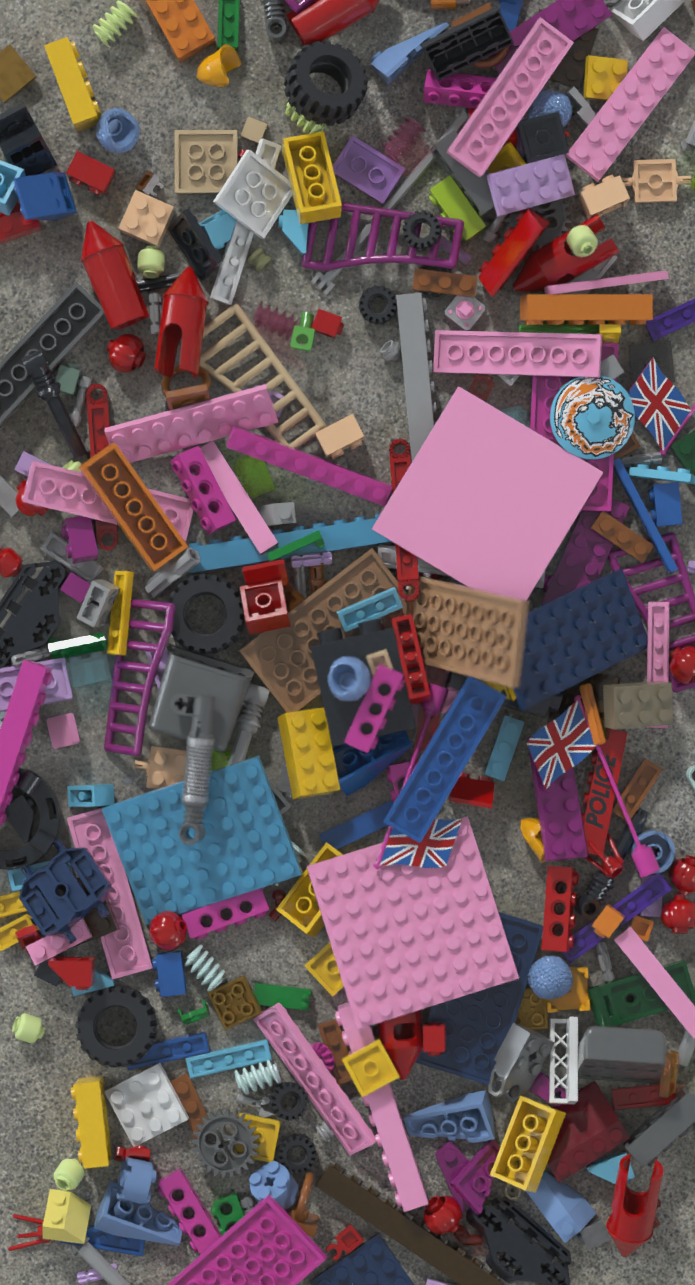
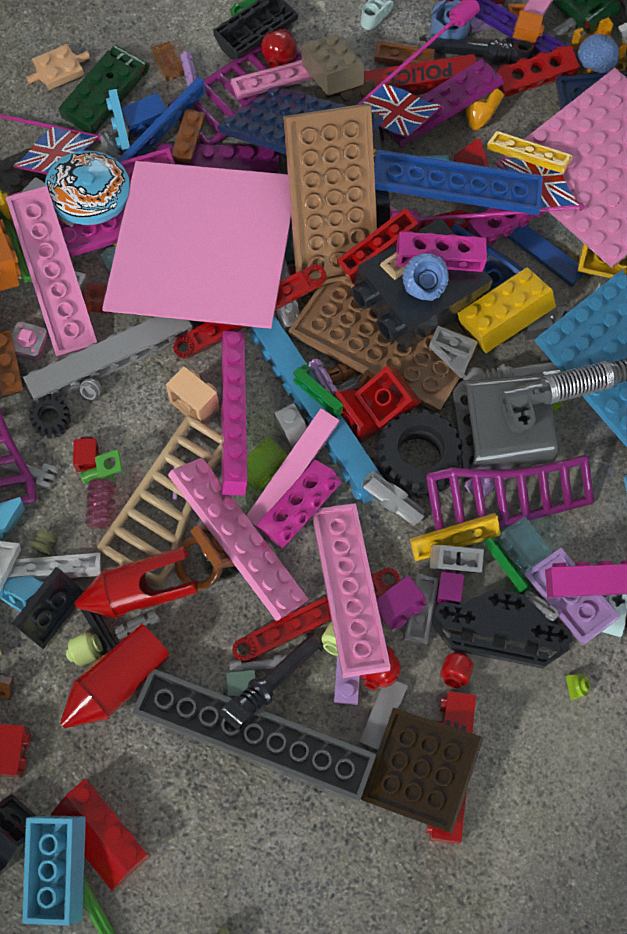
camera: 110 degrees left, 20 degrees down
blue slope [13,172,77,221] -> none
bright pink piece [46,713,80,749] -> none
orange brick [78,443,188,571] -> none
red plant [106,334,146,373] -> none
light nougat brick [118,190,175,249] -> none
light nougat plate [134,745,188,789] -> none
medium azure plate [337,587,403,632] -> none
orange axle [579,684,606,746] -> none
red plant [585,833,625,878] -> none
none -> light grey wing [429,326,478,378]
none -> yellow tile [487,131,572,174]

